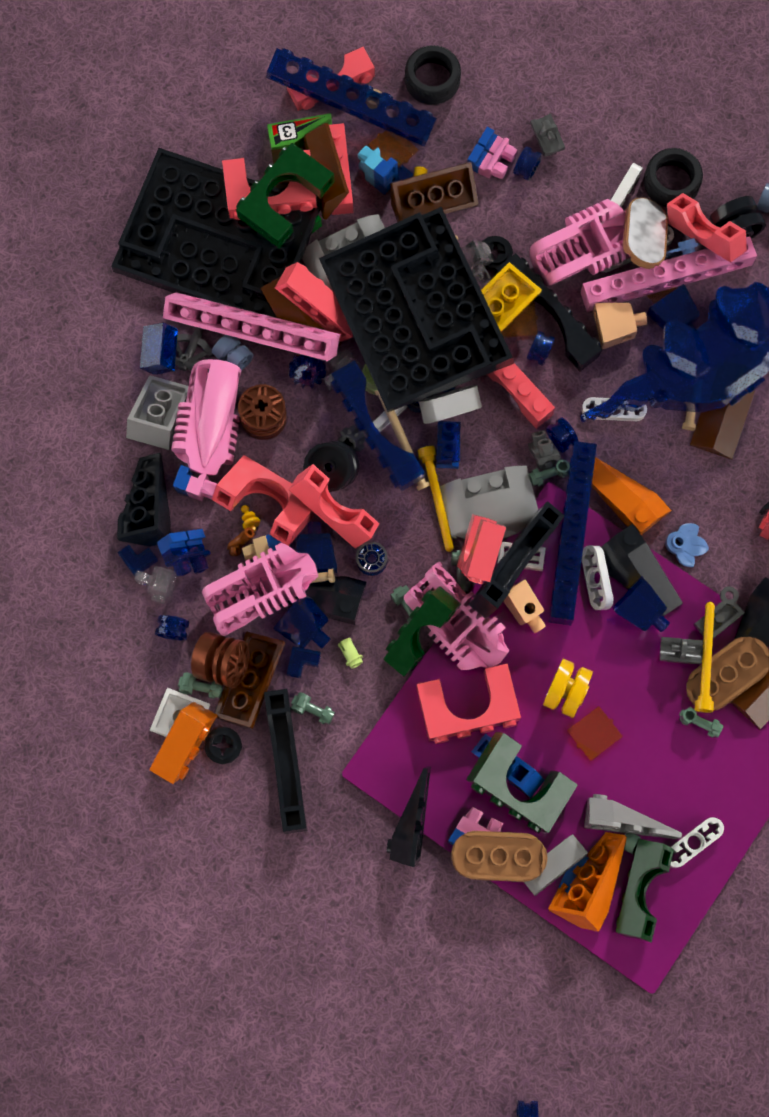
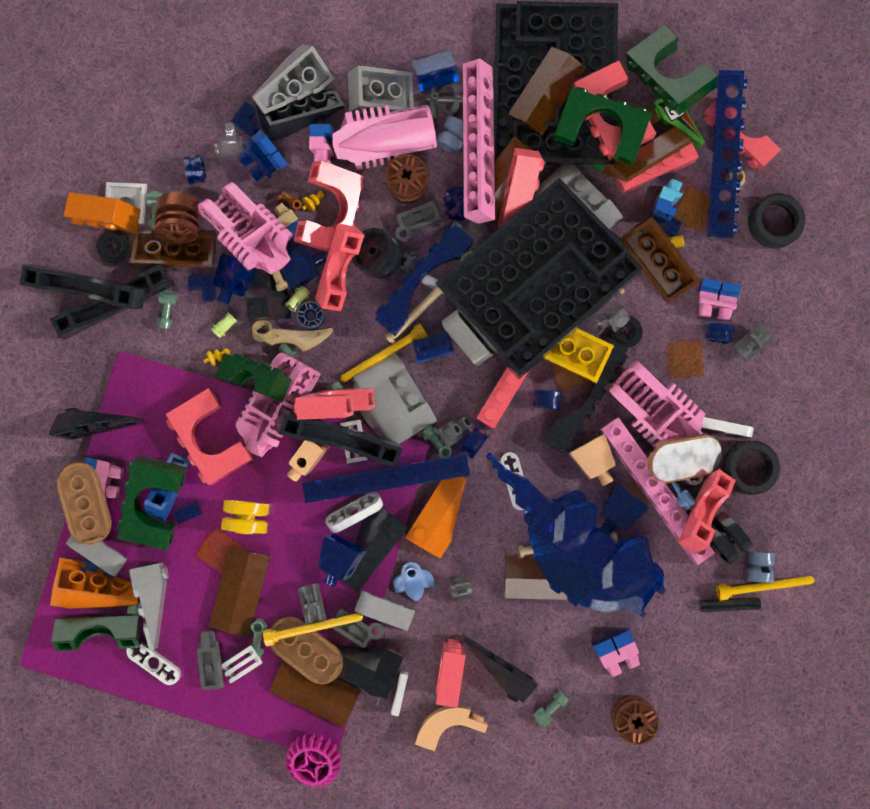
camera: 70 degrees right, 10 degrees up
none -> black arch [20,264,146,309]
none -> clear blue piece [173,502,202,525]
none -> dark grey hinge [197,630,224,690]
none -> yellow hair [203,348,230,367]
none -> reddish brown slope [209,546,270,637]
none -> white tile [222,645,263,683]
none -> light grey wedge [252,44,334,114]
none -> tan piece [252,320,333,352]
none -> yellowish green pin [285,286,310,312]
none -> light grey beam [354,591,415,631]
none -> dark grey hinge [395,201,441,242]
none -> dark grey gear [450,576,473,602]
none -> reddish brown slope [508,47,586,136]
none -> dark green arch [626,25,718,115]
none -> clear orange piece [667,340,704,379]

